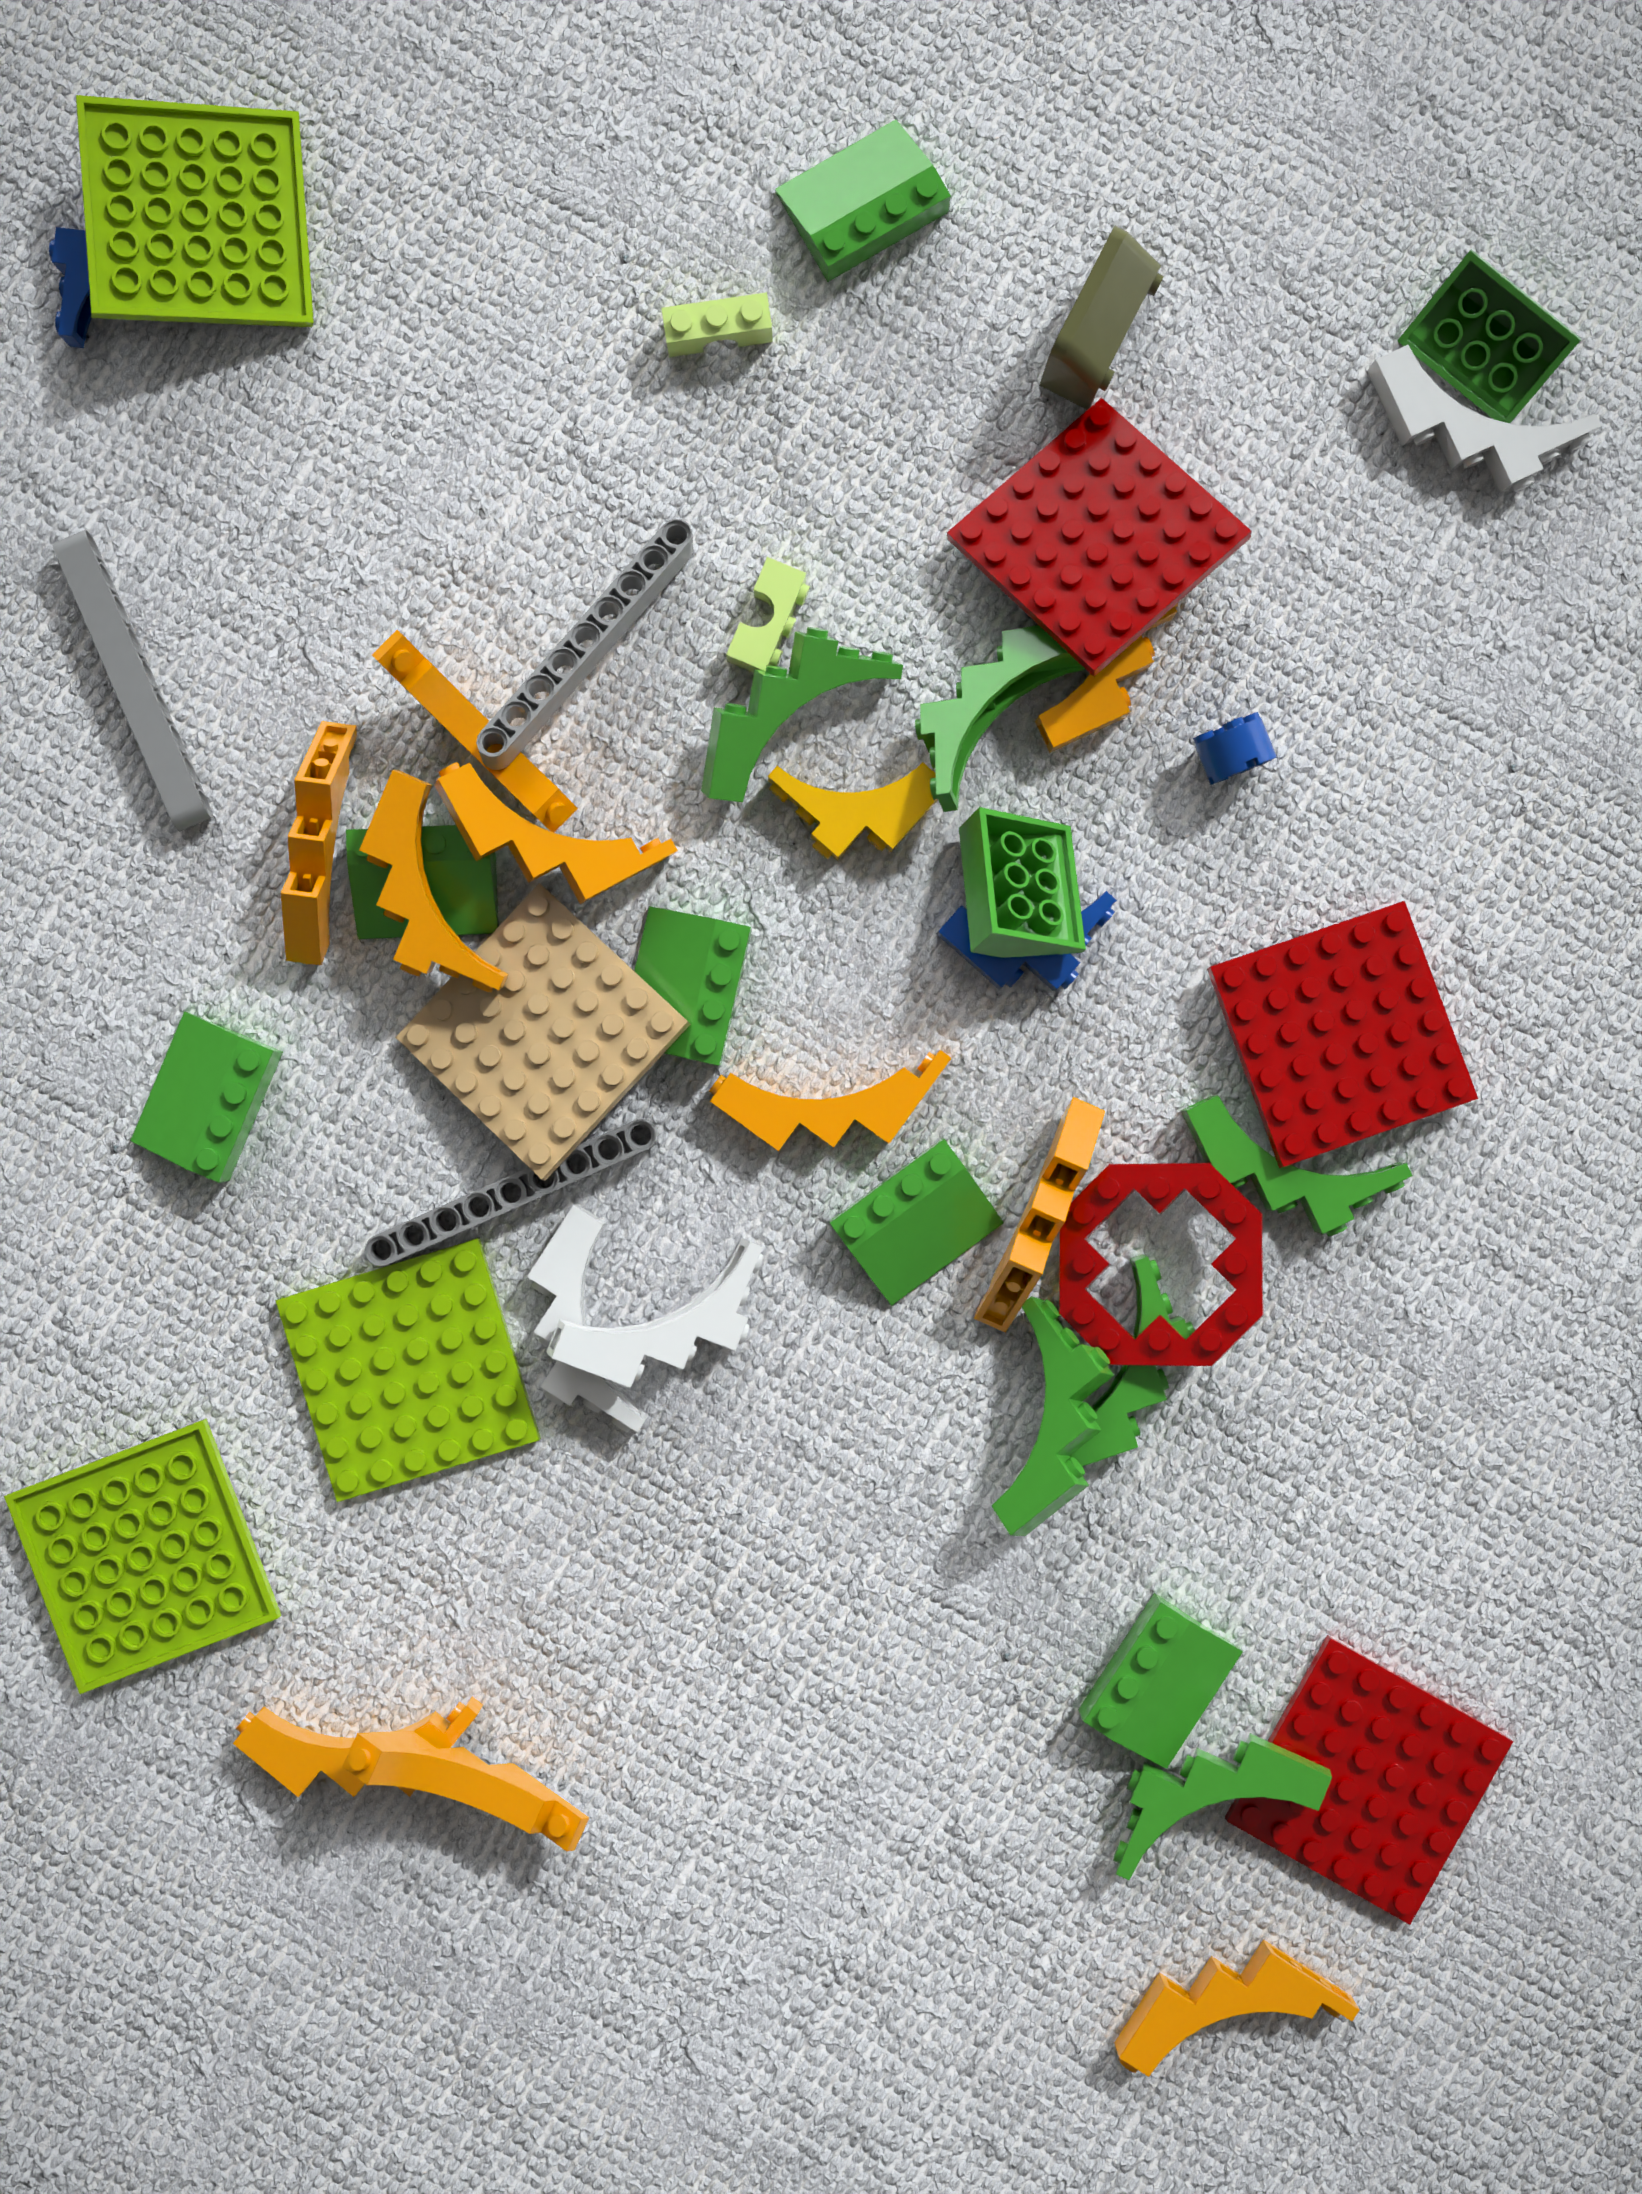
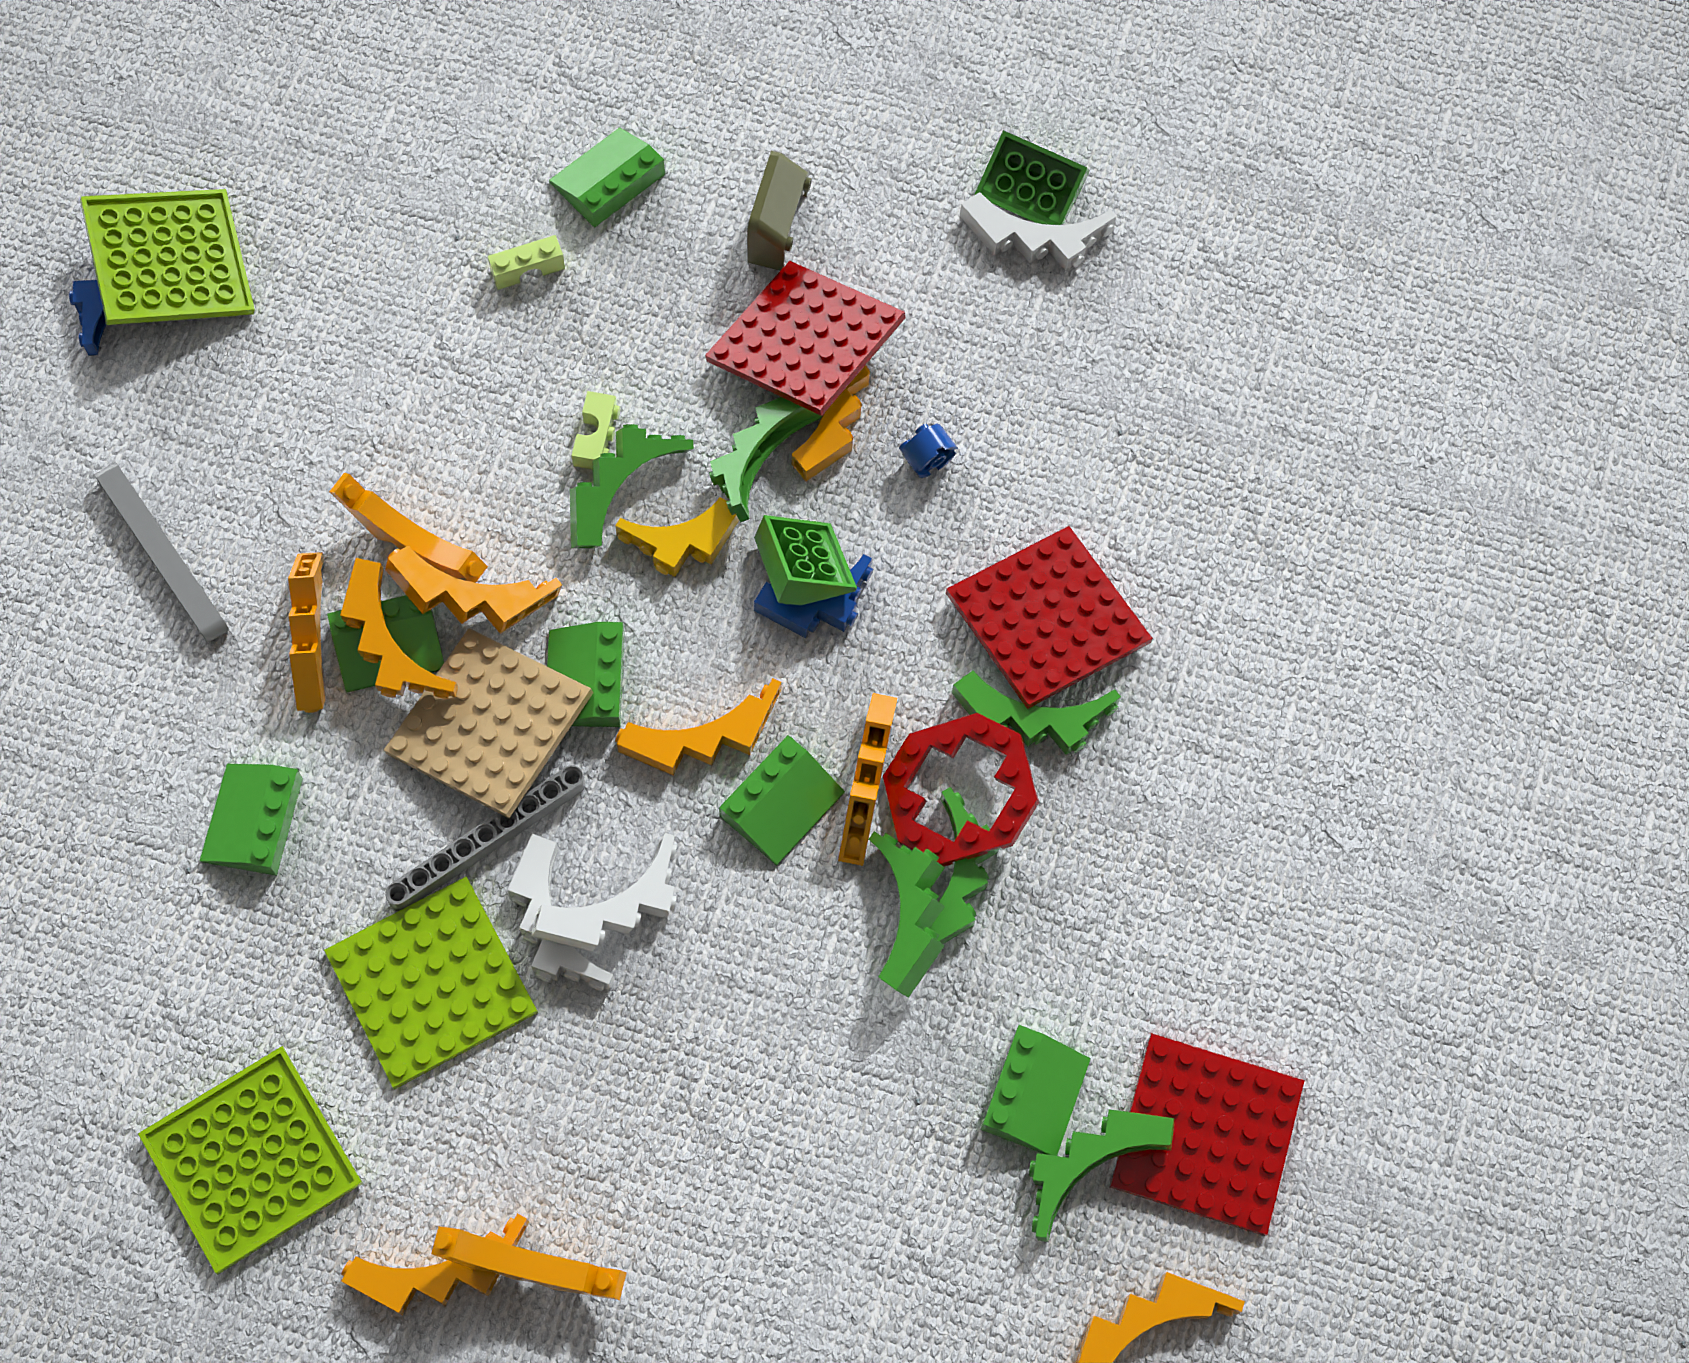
camera: 20 degrees left, 20 degrees down
light grey beam [476,519,693,770] -> none

